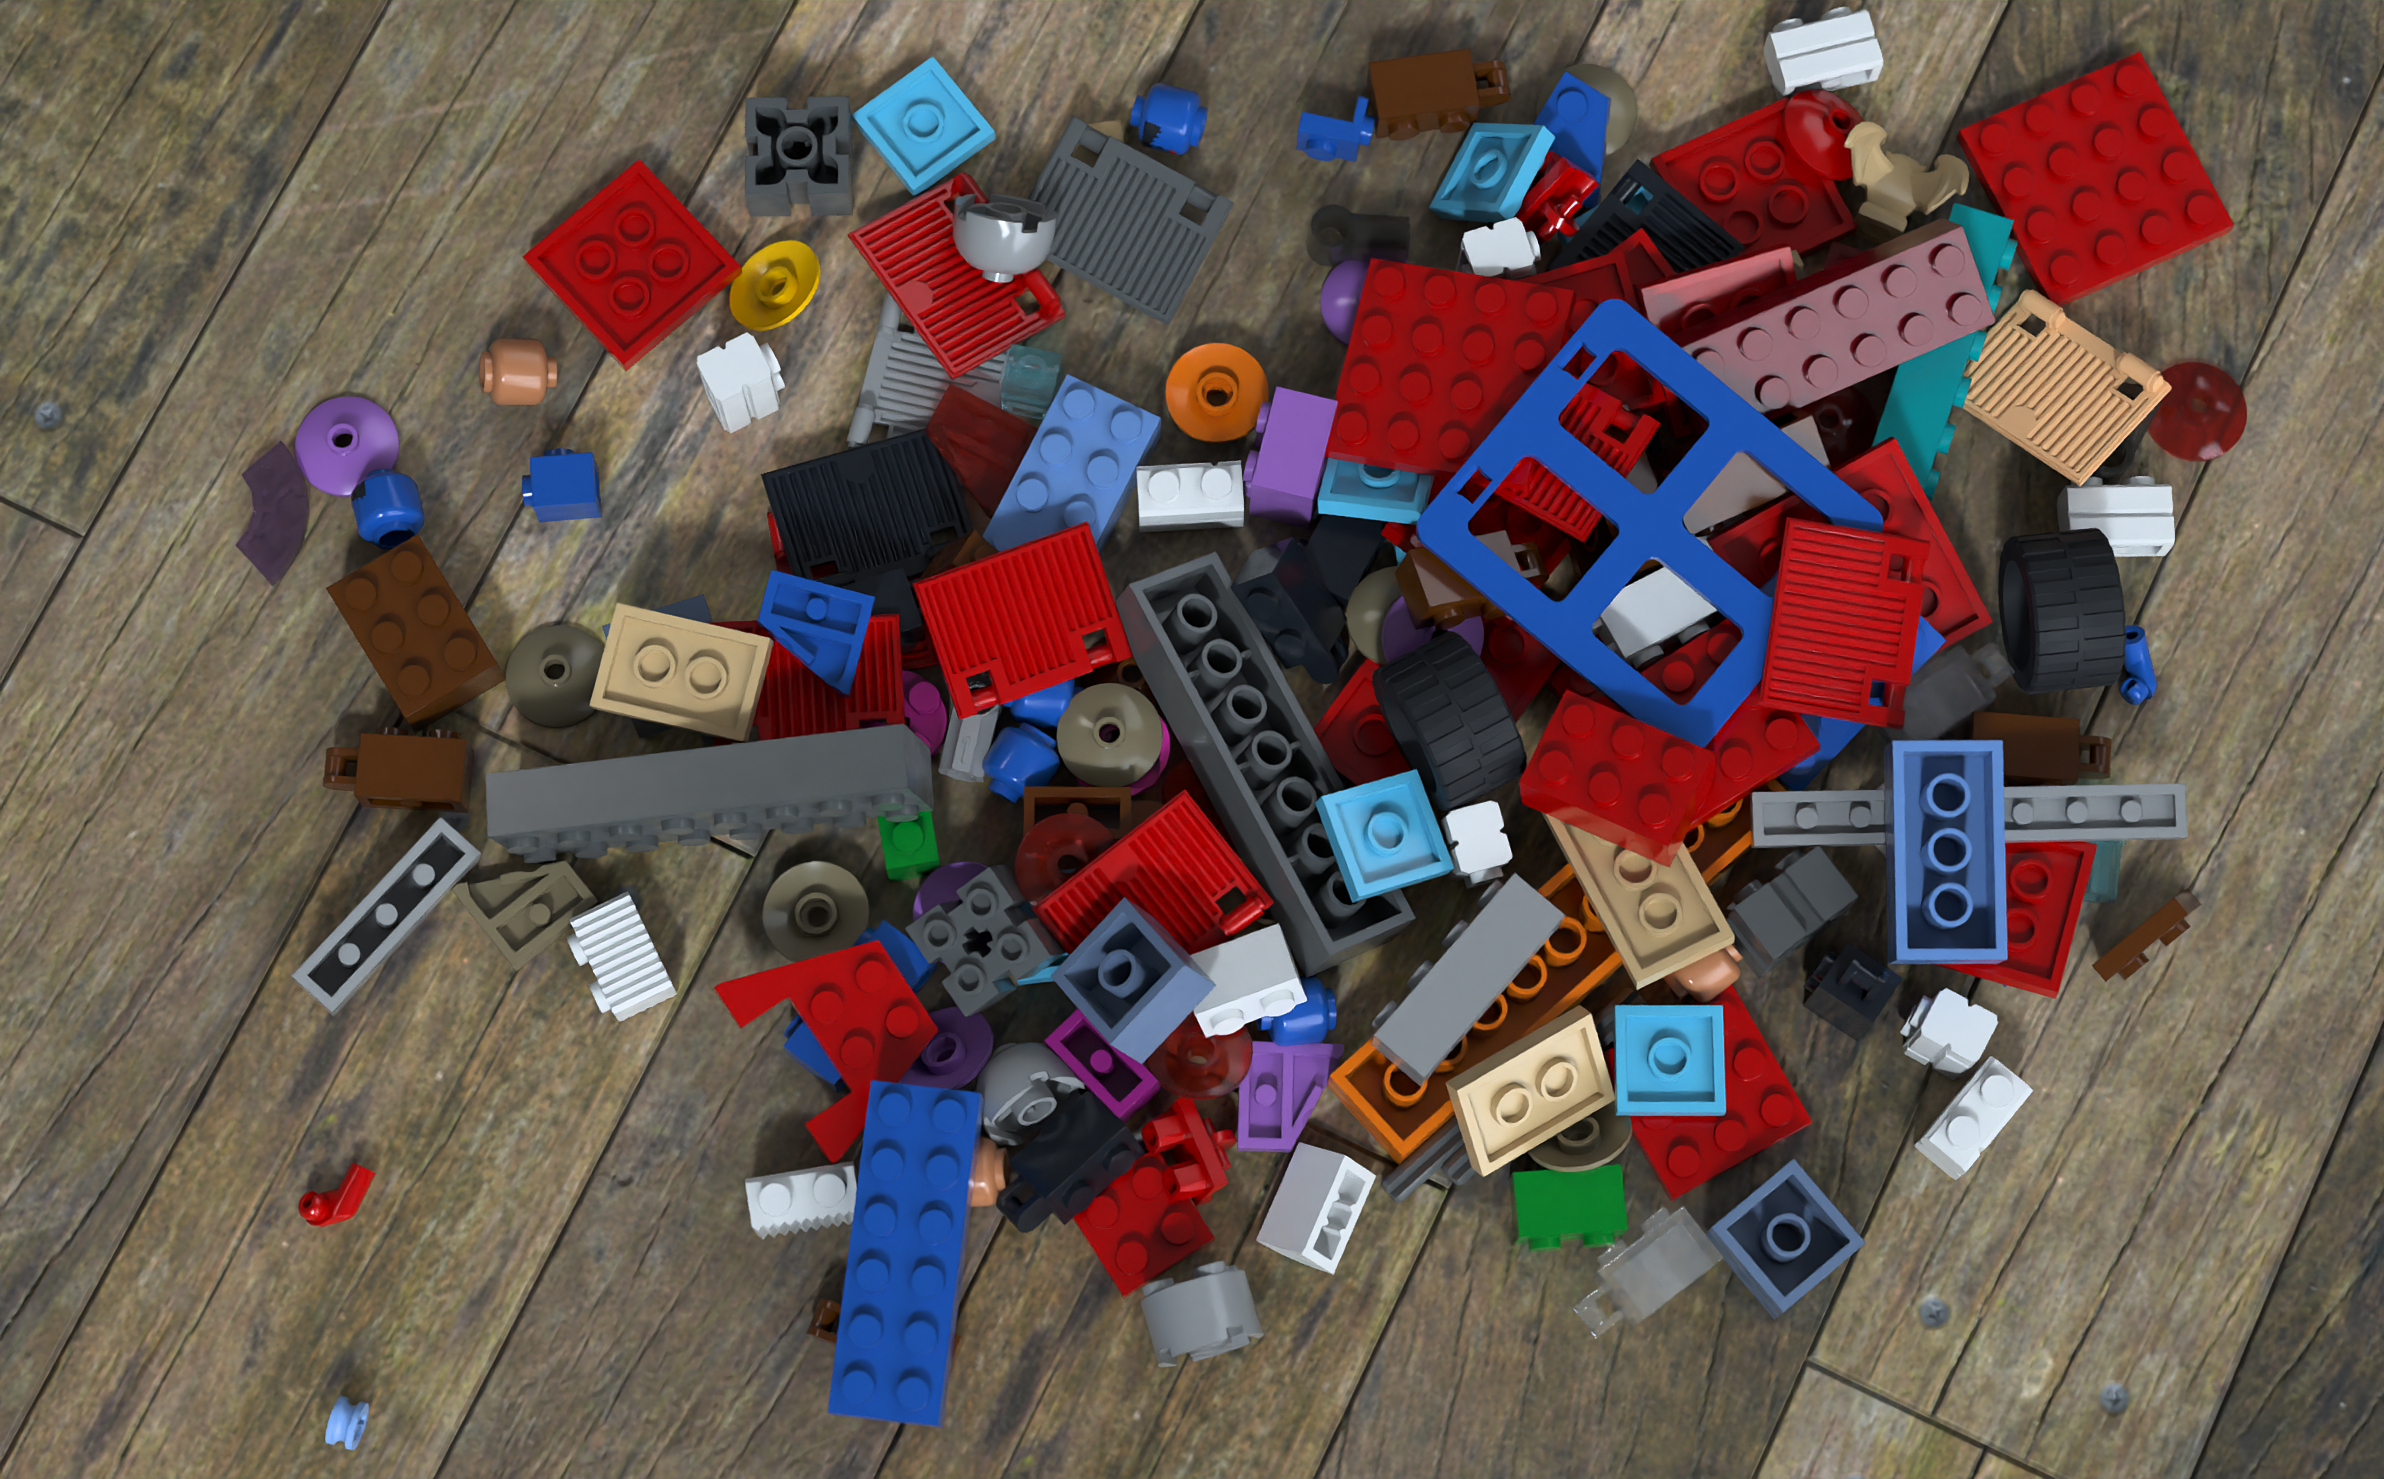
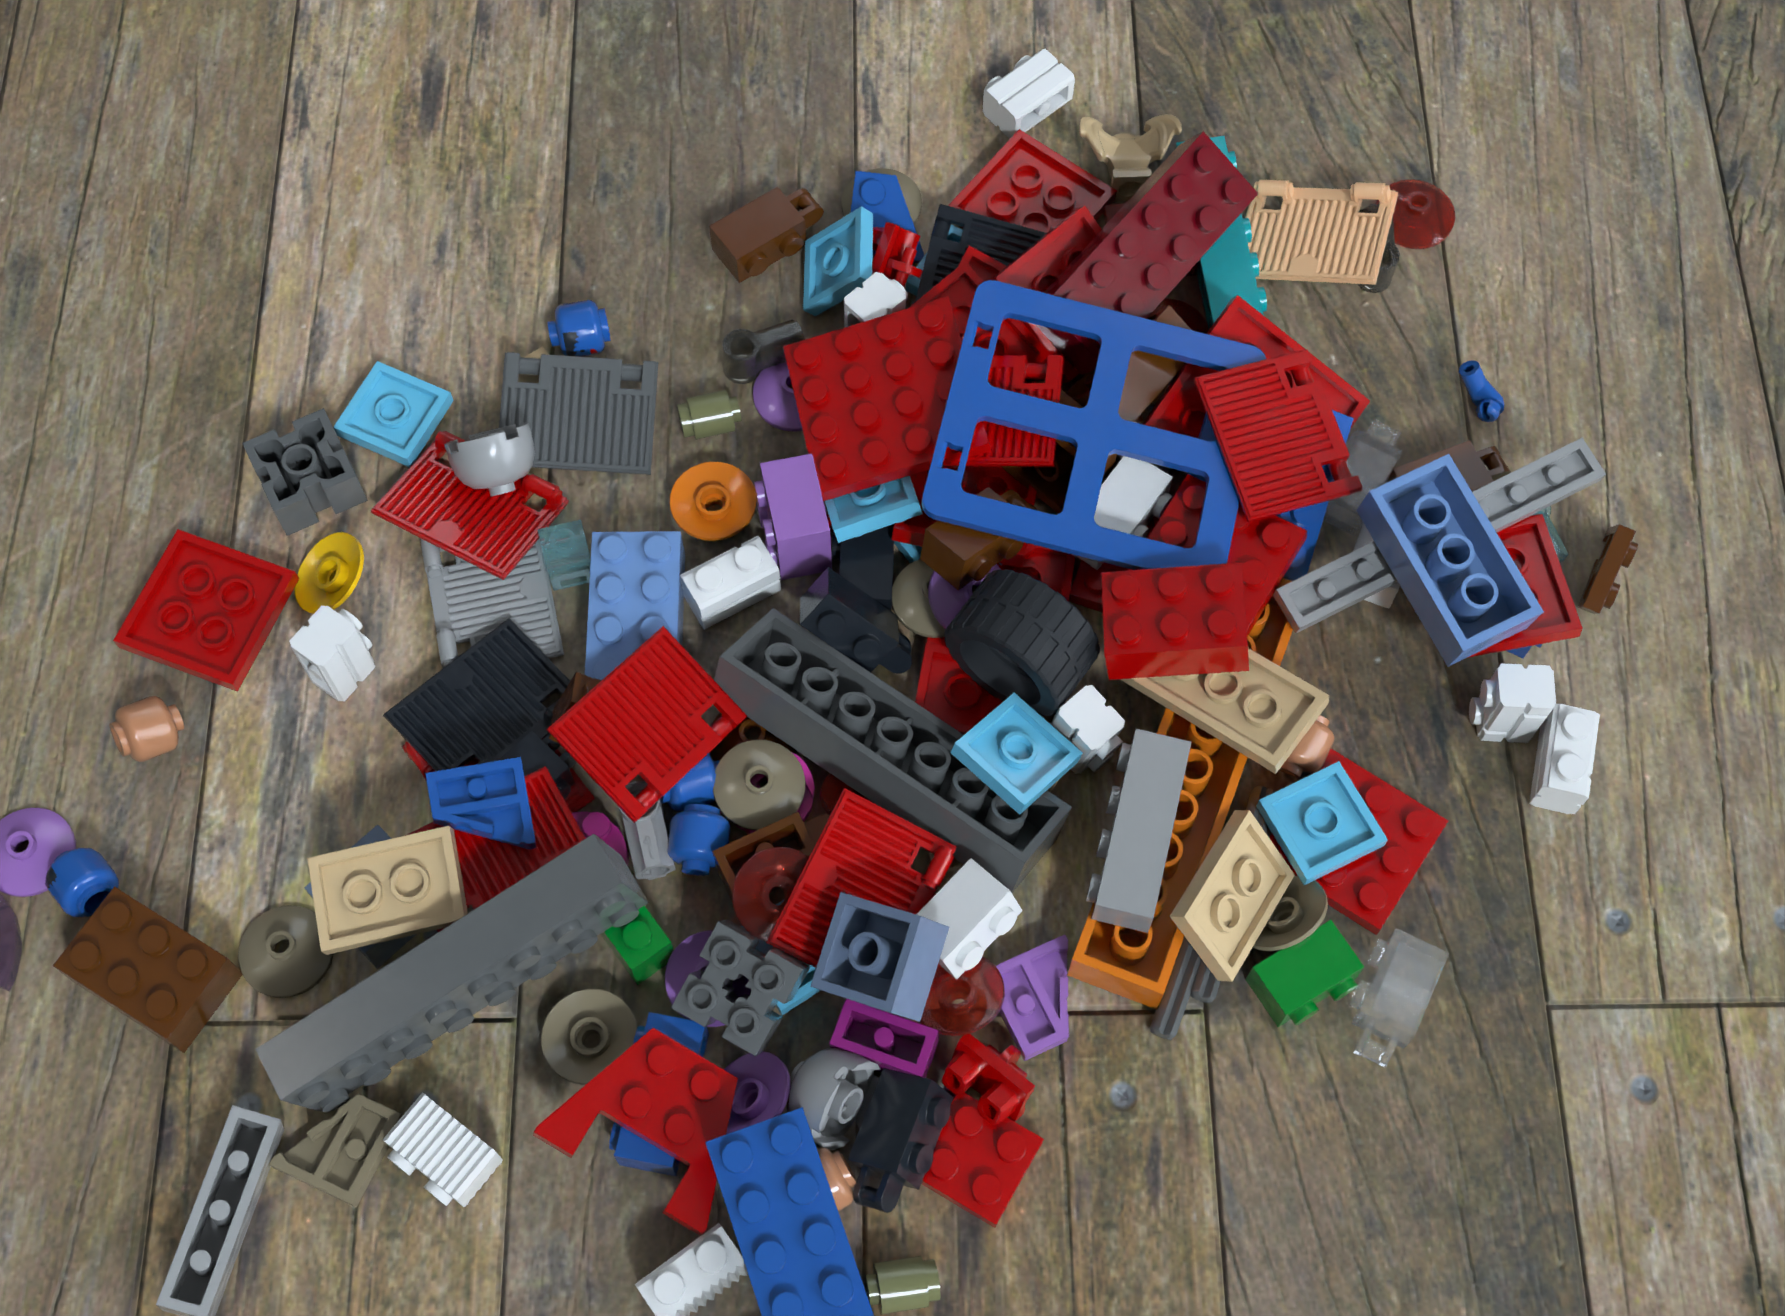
camera: 25 degrees left, 10 degrees down
reddish brown brick [322,727,475,813] -> none
blue brick [522,448,602,522] -> none
clear red wing [925,382,1038,519] -> none
light grey brick [1140,1261,1264,1367] -> none
blue head [1256,976,1337,1047] -> none
white brick [1256,1142,1376,1274] -> none
blue bracket [1297,96,1376,162] -> none
sand blue brick [1704,1159,1866,1320] -> none
dark grey brick [1725,845,1859,979] -> none
red dish [1781,89,1865,181] -> none
black brick [1803,942,1903,1041] -> none
red plate [1956,52,2234,307] -> none
black tyre [1998,528,2126,694] -> none
white brick [2057,476,2175,557] -> none
none -> olive brick [677,390,742,440]
none -> olive brick [865,1256,941,1315]

